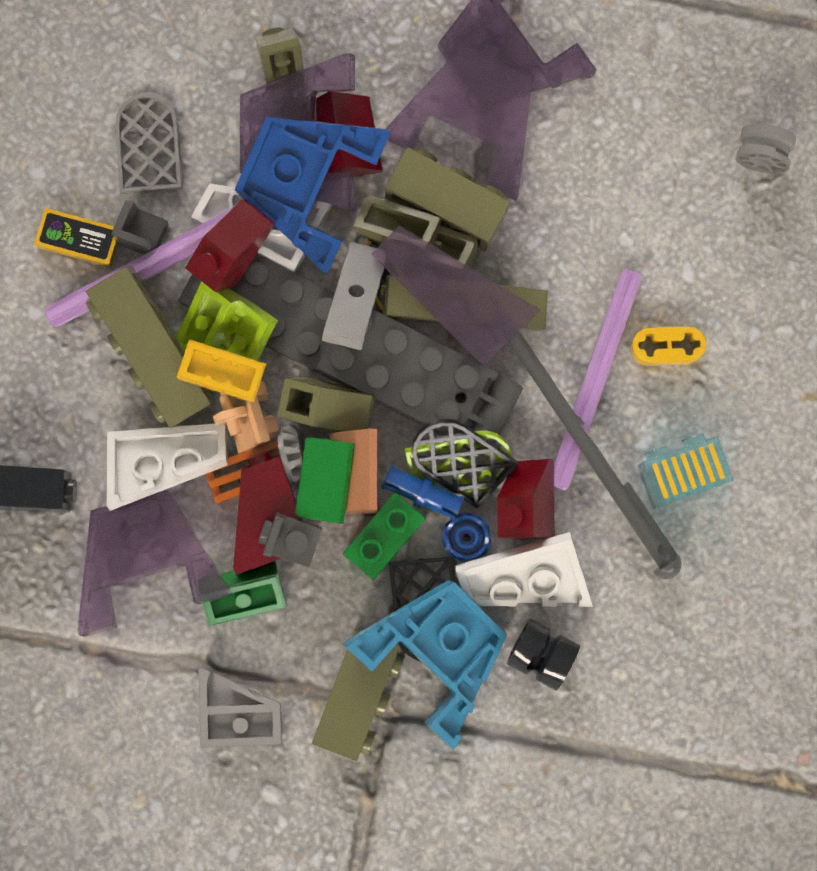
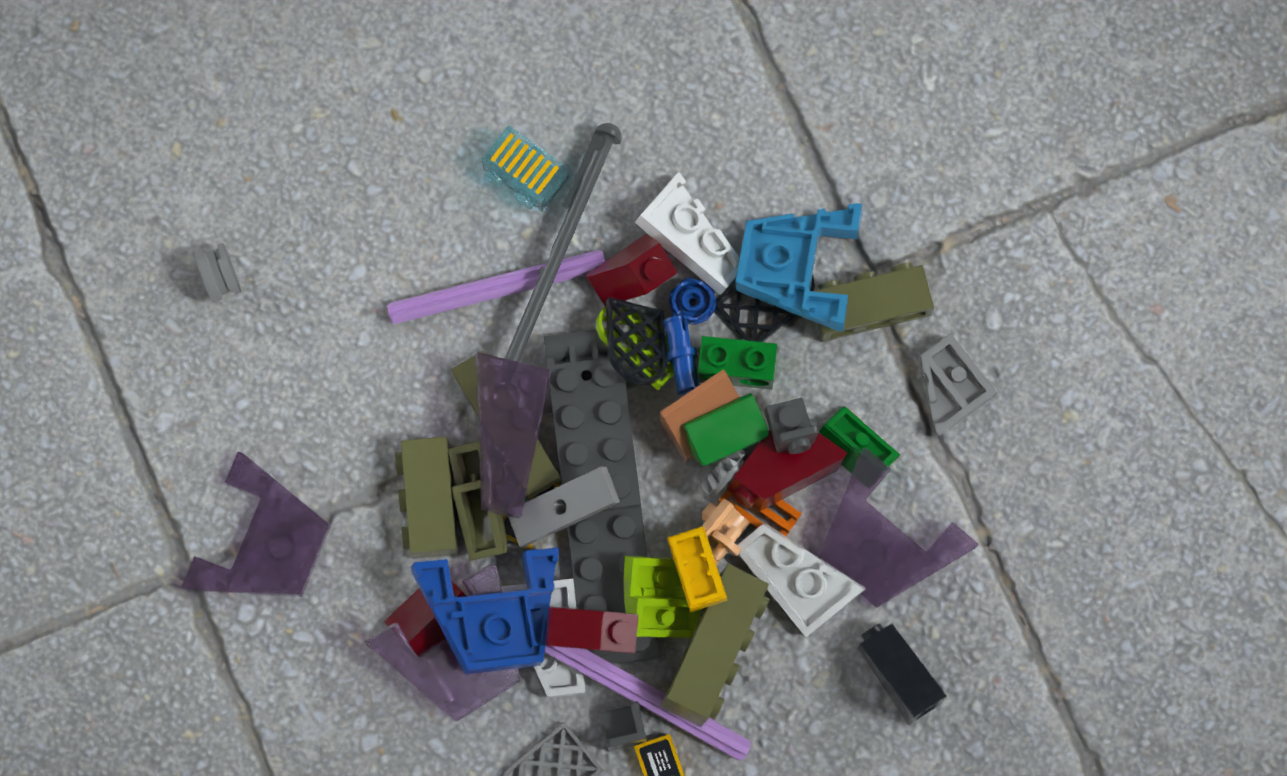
camera: 115 degrees left, 5 degrees down
olive slope [255,27,306,93] -> none
olive slope [277,376,375,431] -> none
clear purple wing [386,45,533,201] -> none
black wheel [506,619,580,691] -> none
yellow beam [630,327,707,366] -> none

